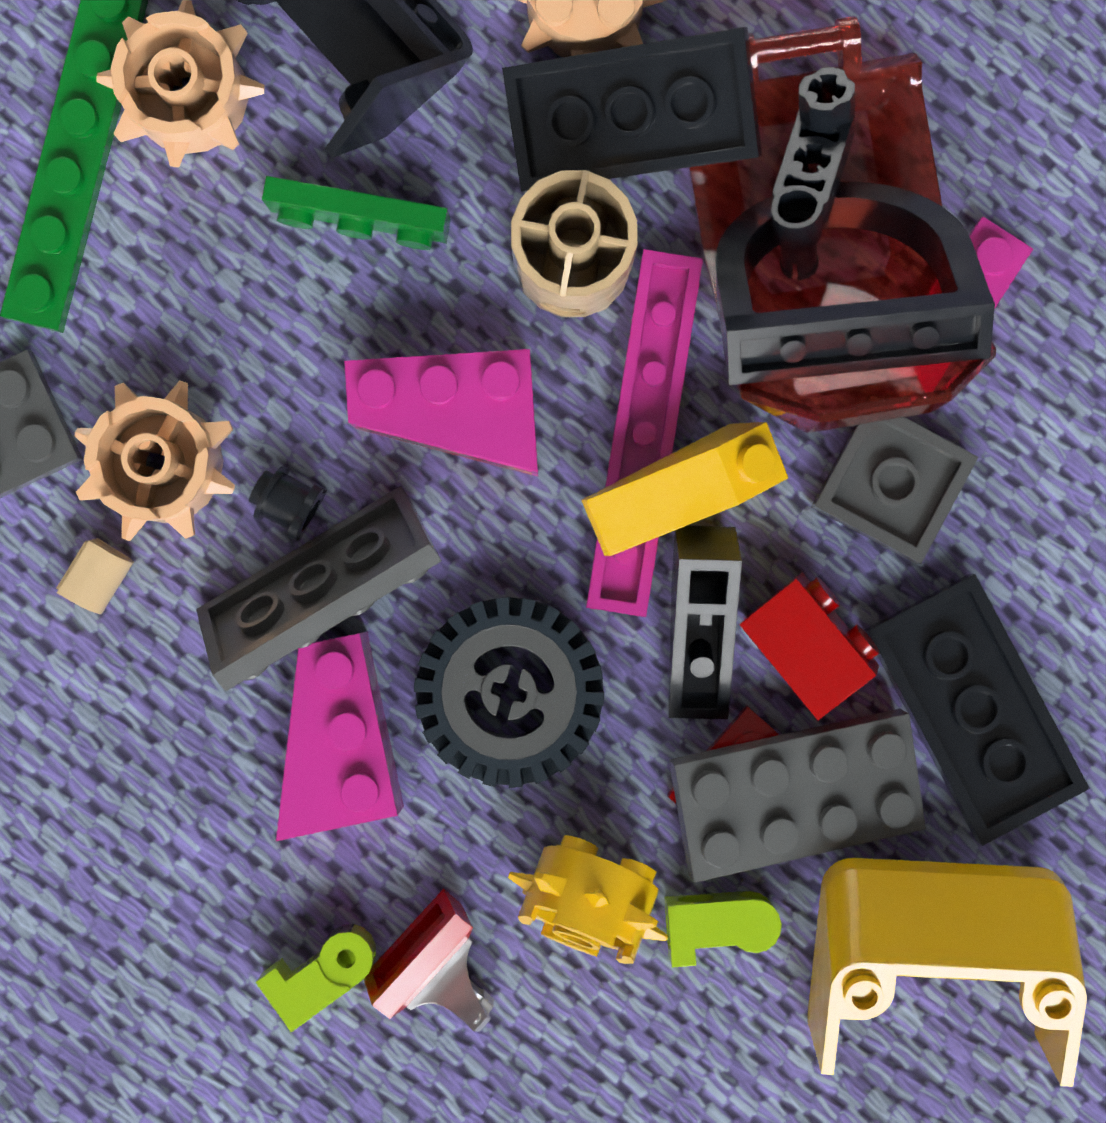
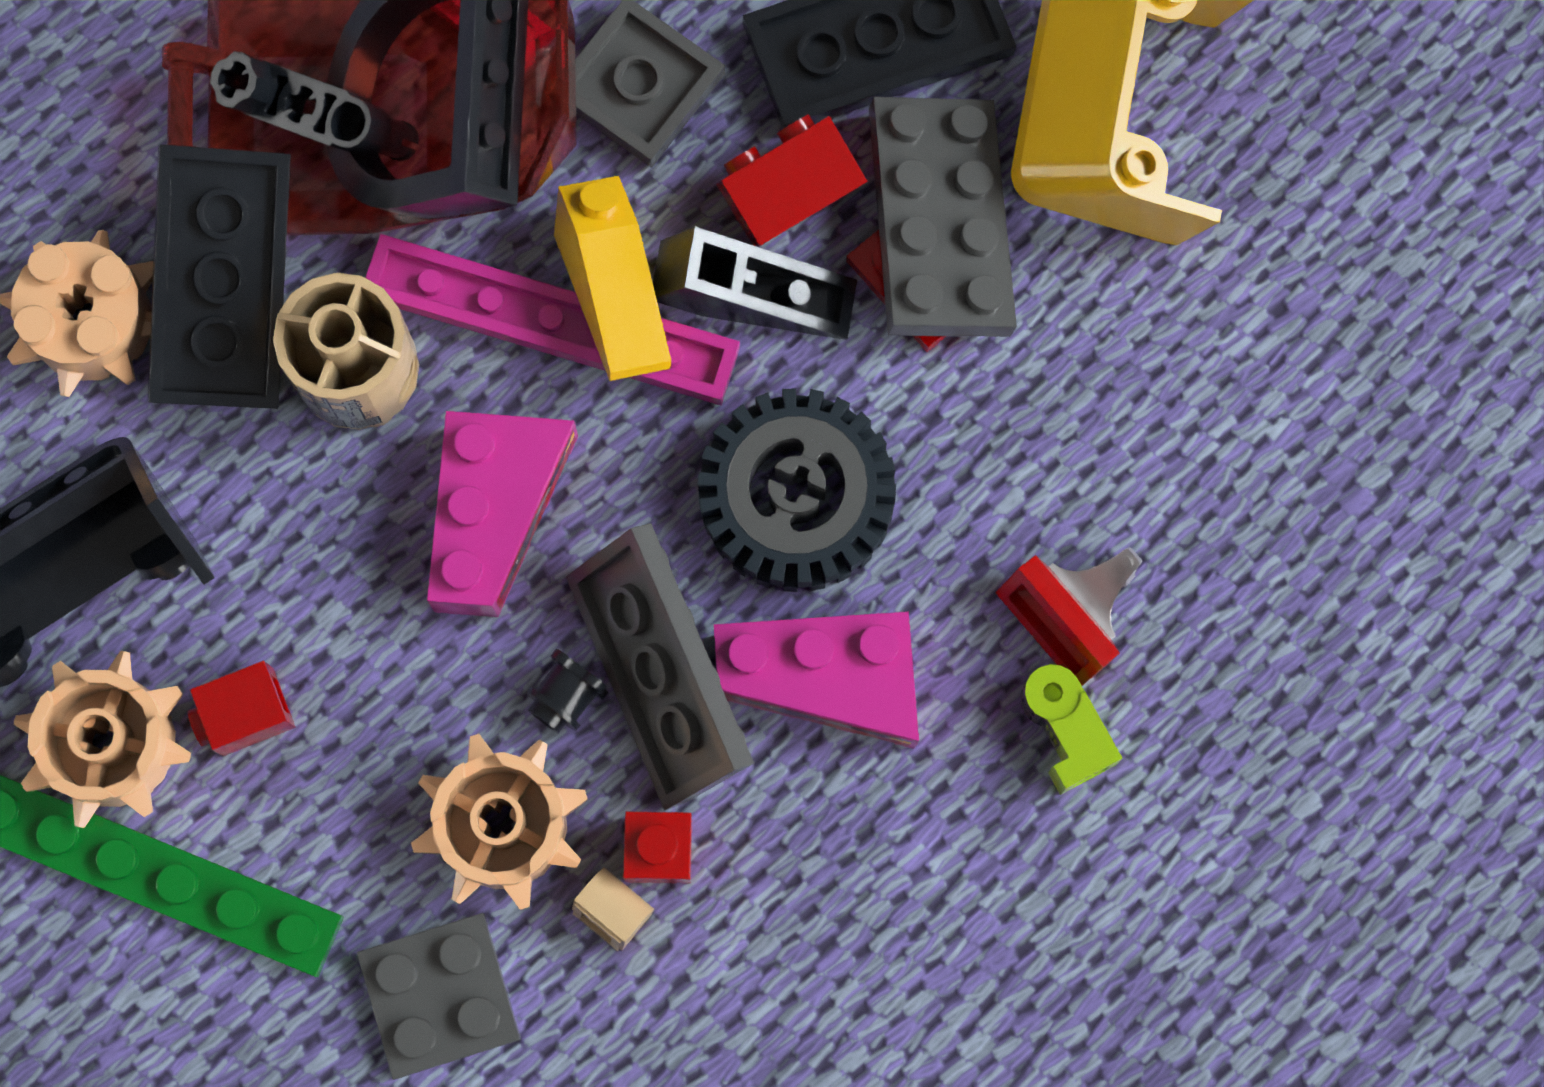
camera: 85 degrees left, 10 degrees down
green plate [262,176,451,250] -> none
yellow brick [508,835,668,964] -> none
lime leg [664,891,782,968] -> none
none -> red brick [187,660,296,756]
none -> red brick [623,811,692,884]

